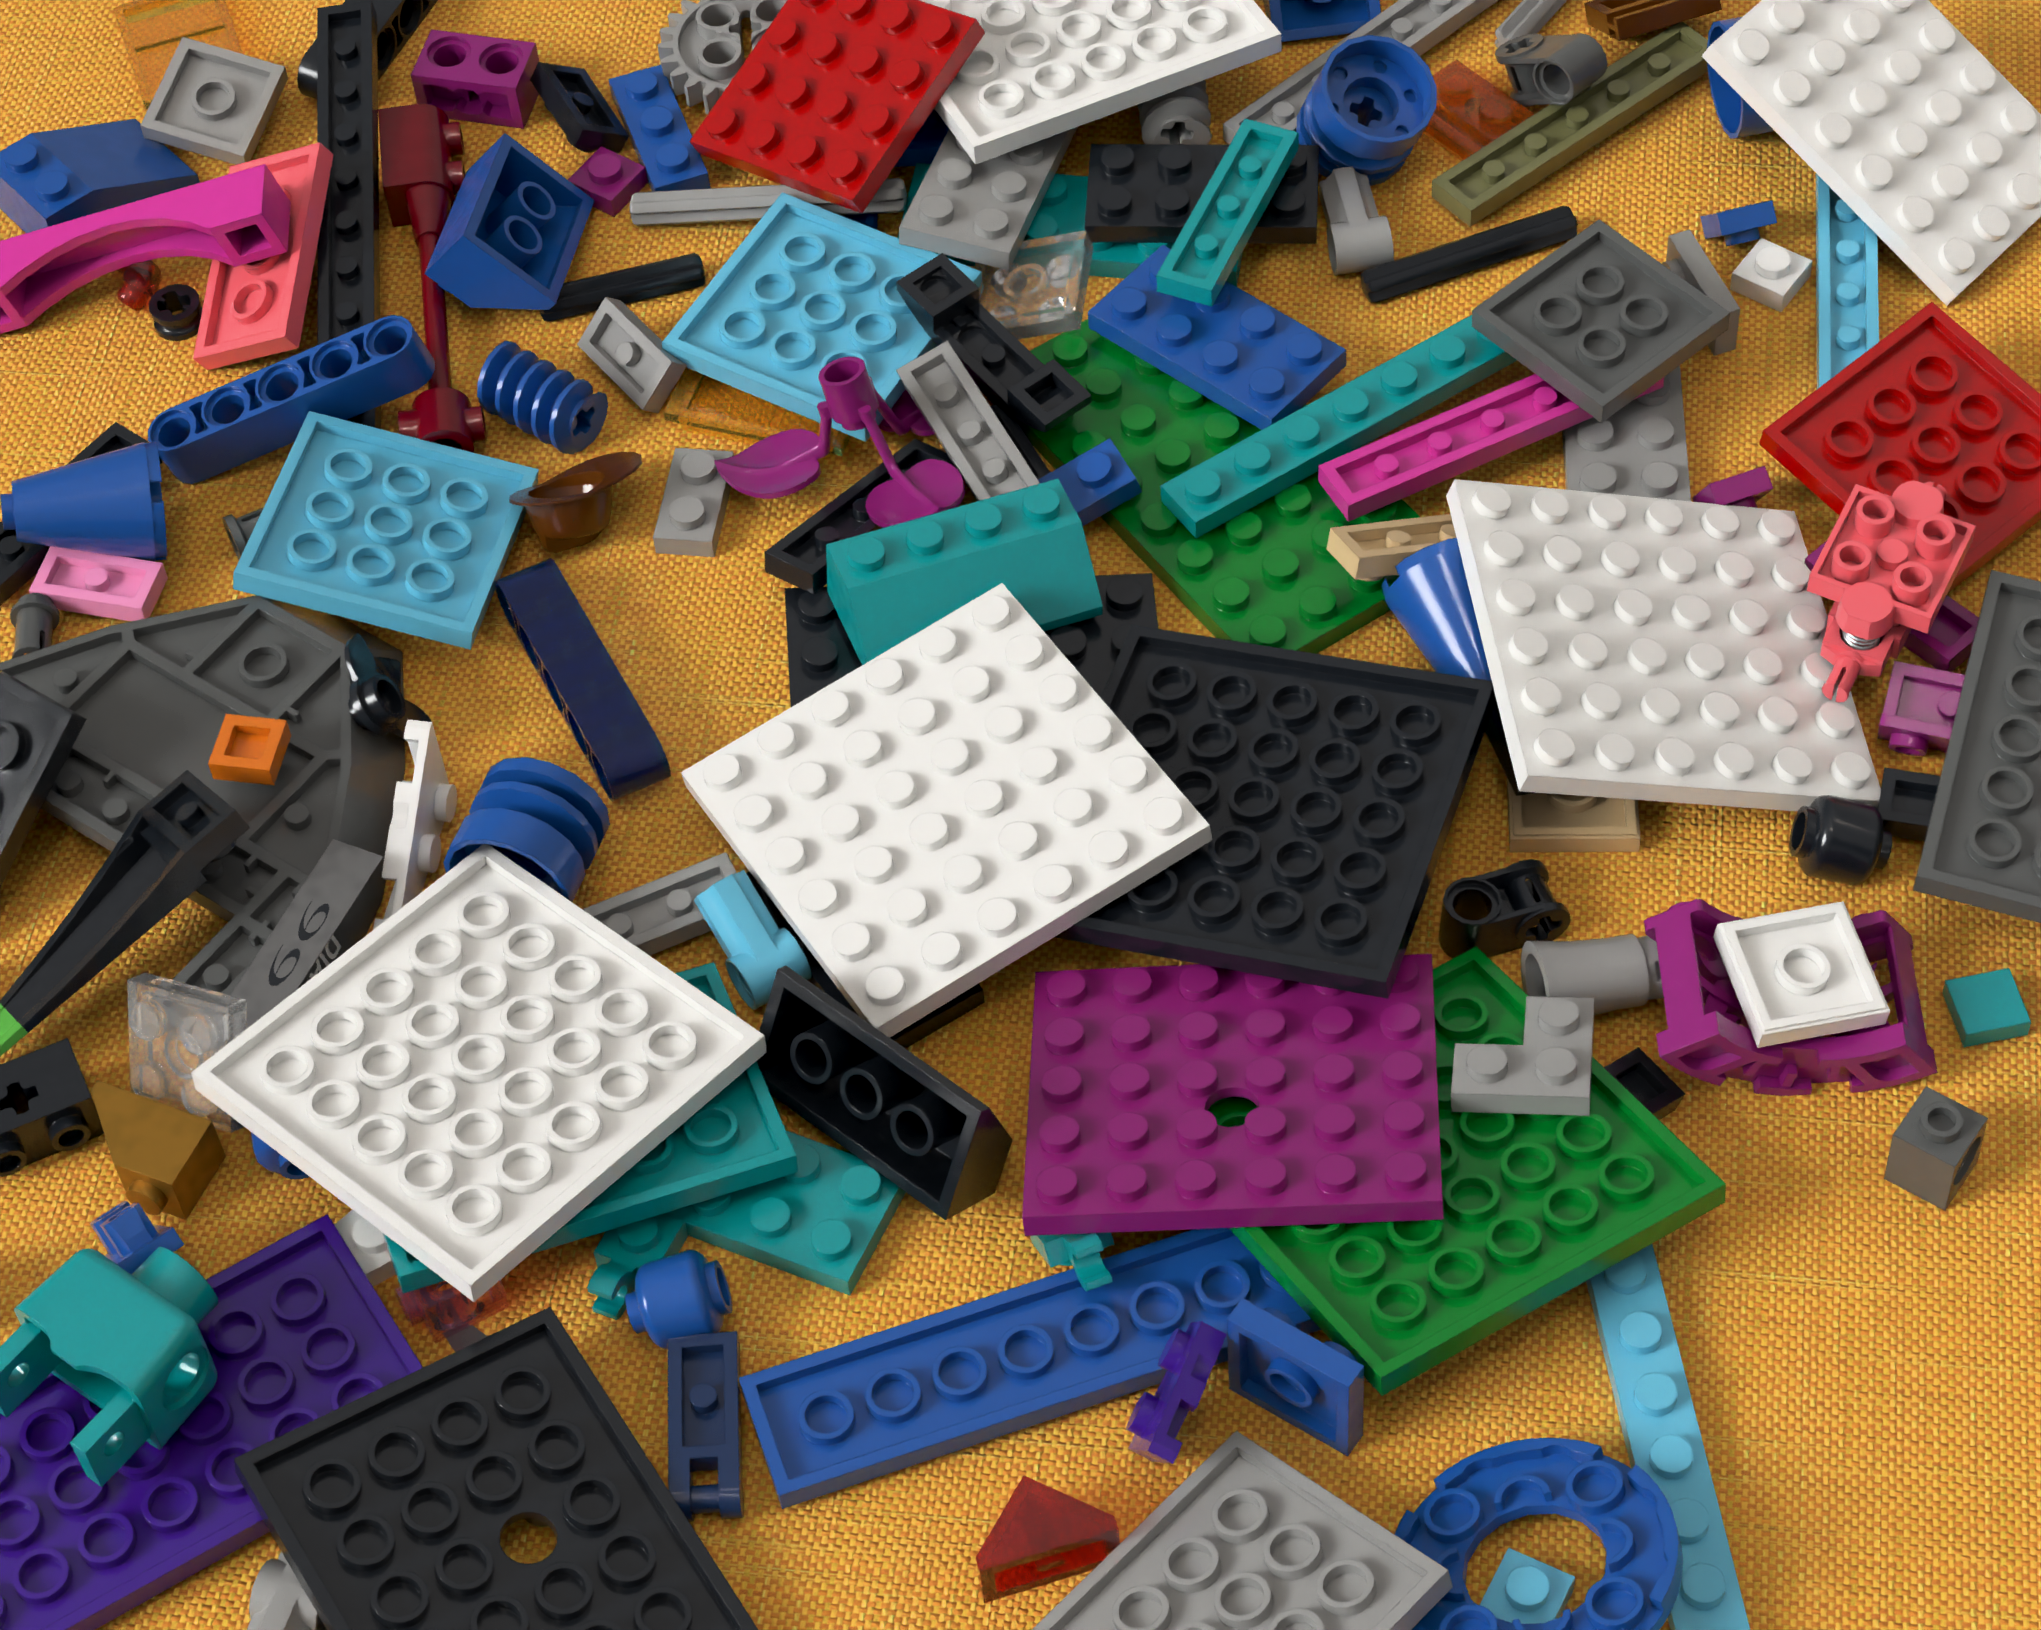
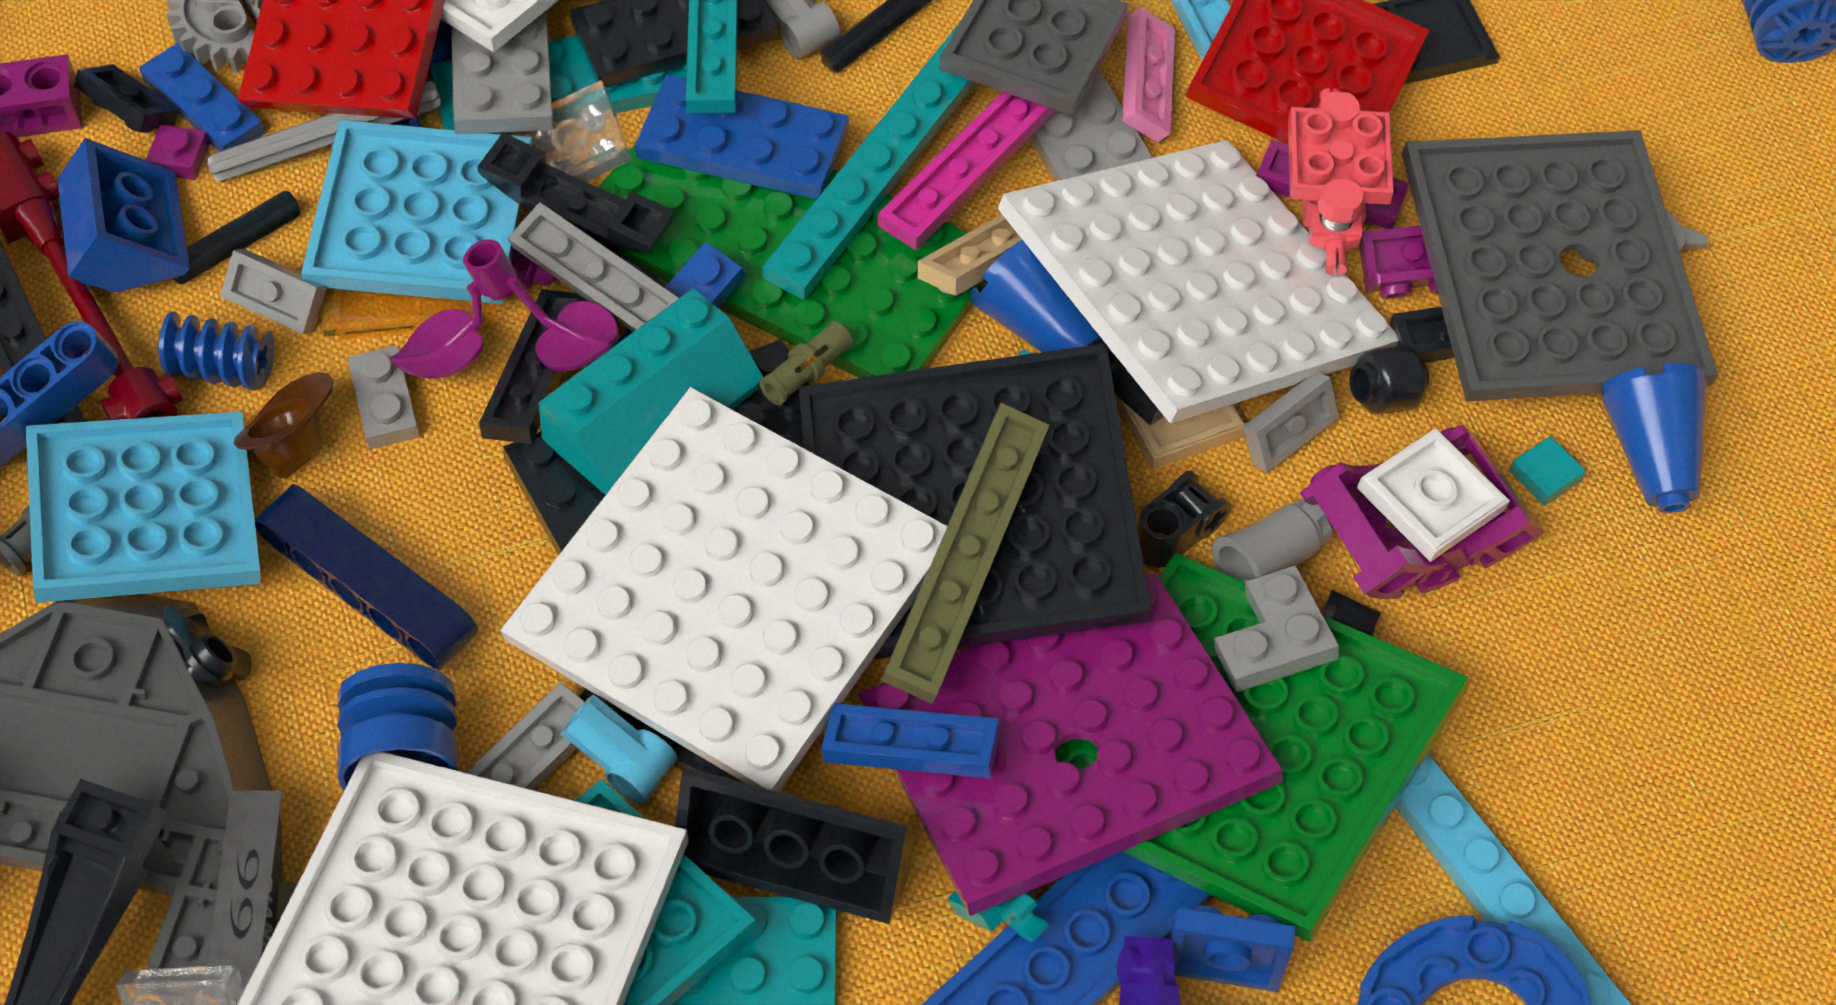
camera: 30 degrees left, 5 degrees up
orange plate [208,714,291,786] -> none
white wing [373,719,457,930] -> none
magenta plate [1692,466,1773,508] -> none
dark grey brick [1884,1086,1988,1211] -> none
none -> olive pin [759,321,853,405]
none -> blue plate [821,703,1001,778]
none -> olive plate [881,403,1050,704]
none -> bright pink plate [1122,6,1175,143]
none -> light grey plate [1243,372,1340,472]

